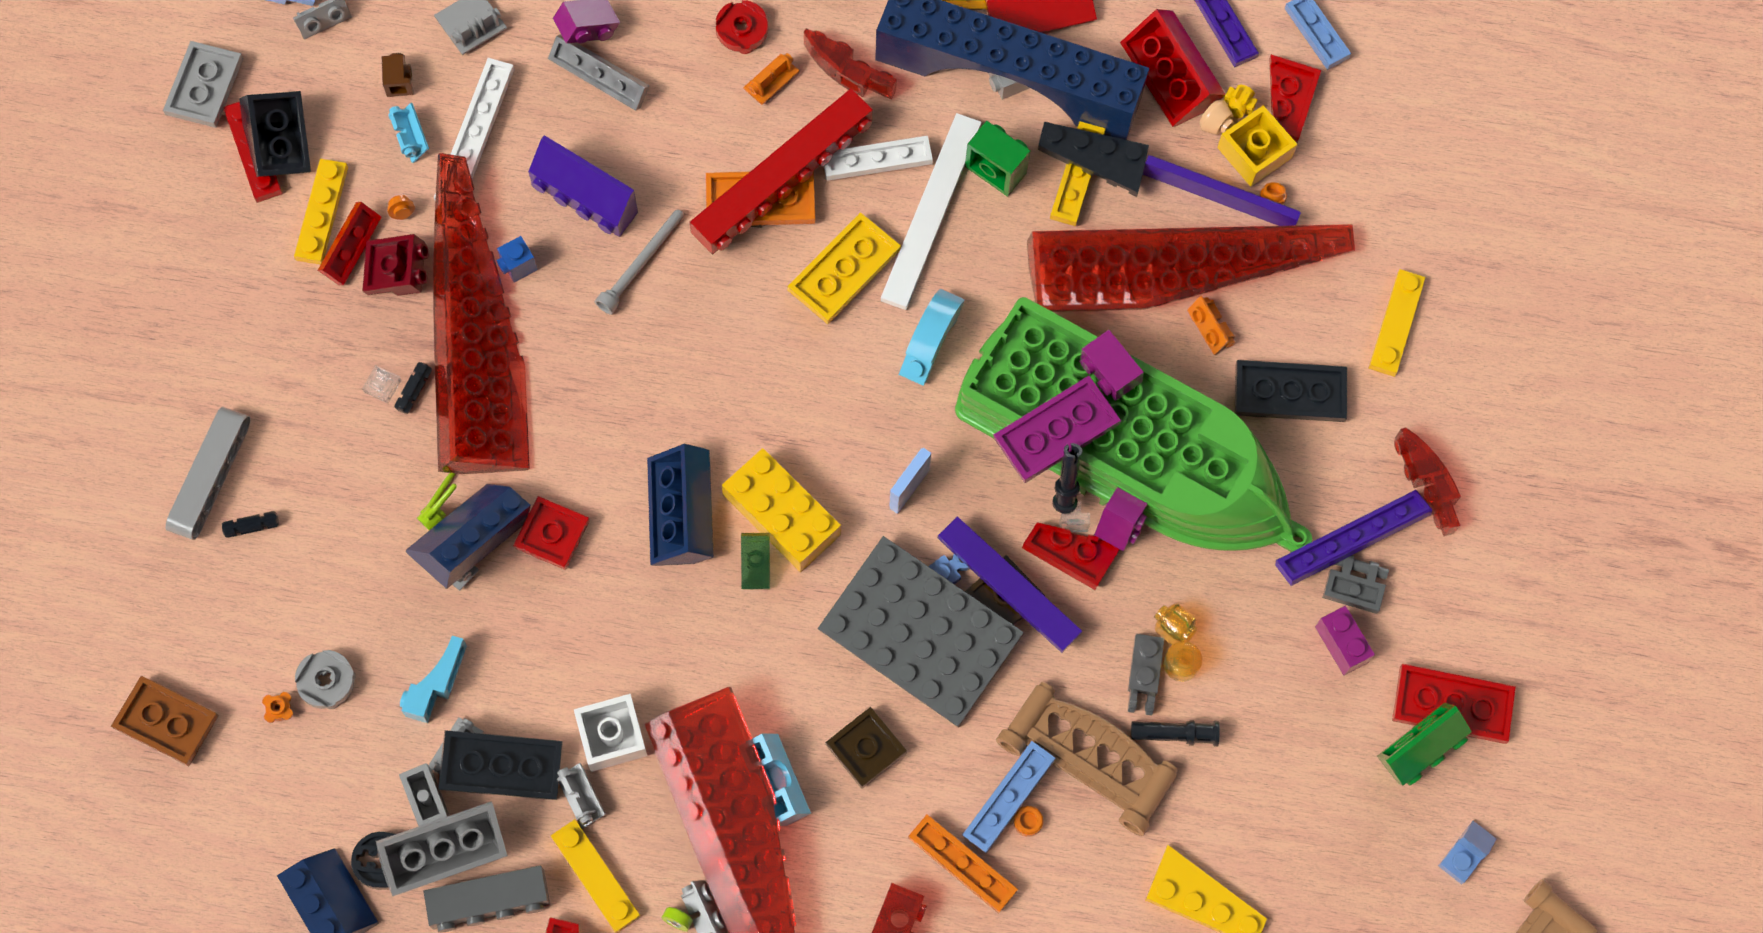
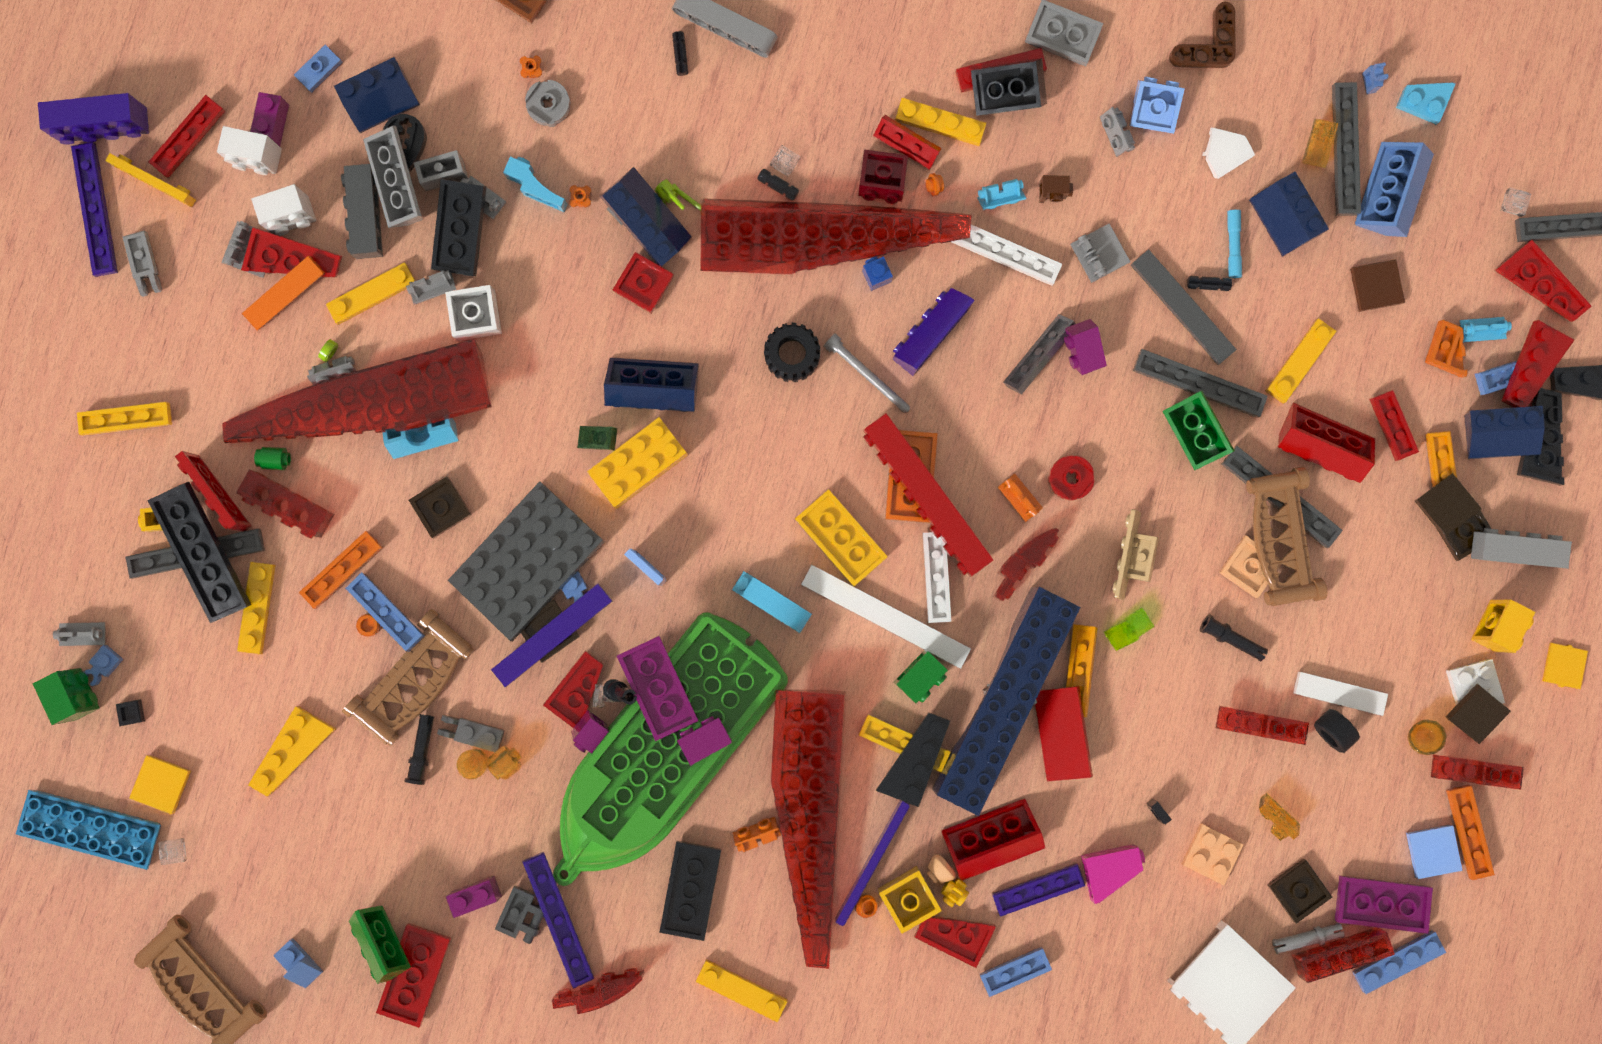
camera: 95 degrees right, 15 degrees up
none -> orange plate [569,185,592,208]
none -> black tyre [764,322,820,382]

